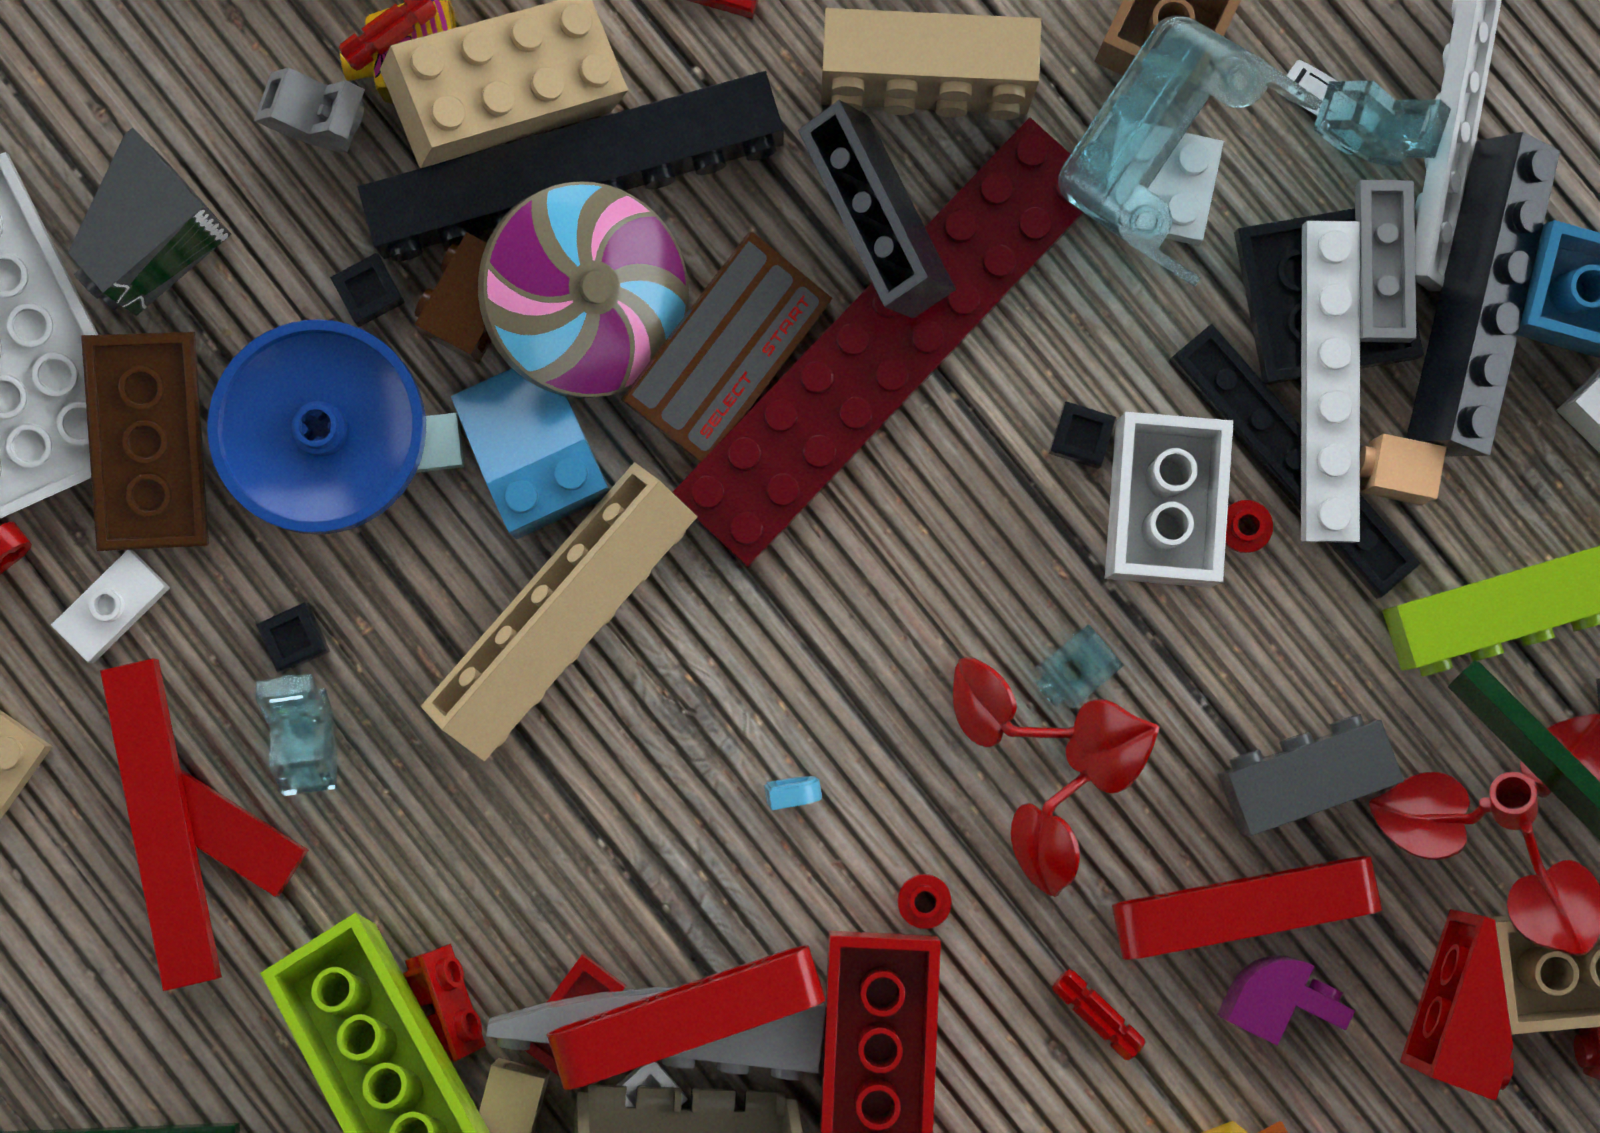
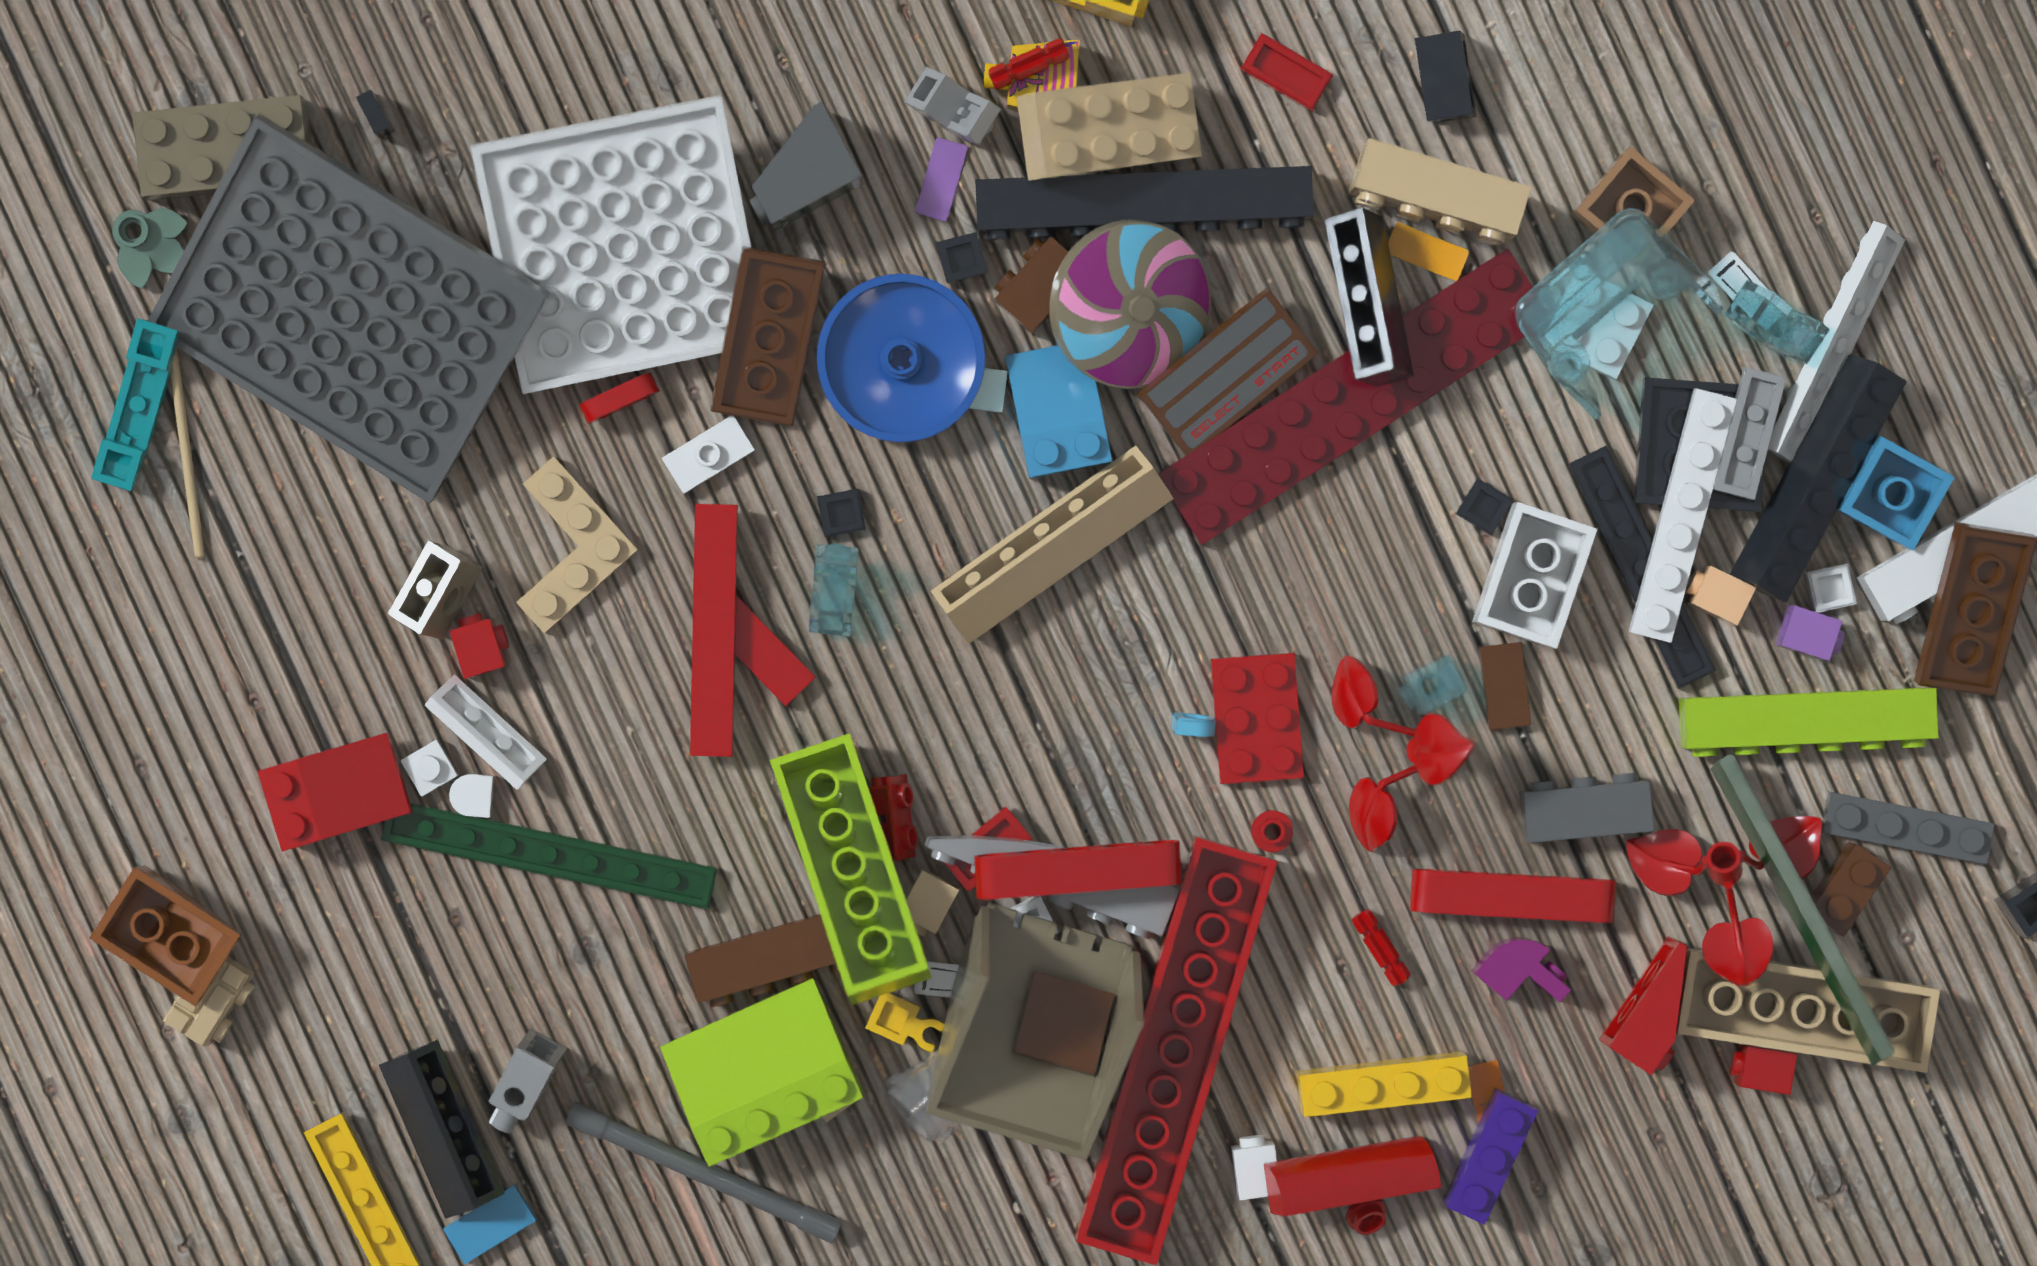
camera: 15 degrees right, 5 degrees up
red plate [1226,500,1273,553] -> none
none -> medium lavender sticker [915,138,968,221]
none -> red plate [1210,653,1304,784]
none -> light orange sticker [1388,222,1469,281]
none -> reddish brown tile [1478,642,1531,730]
none -> medium lavender brick [1775,605,1845,661]
none -> white tile [1805,563,1857,613]

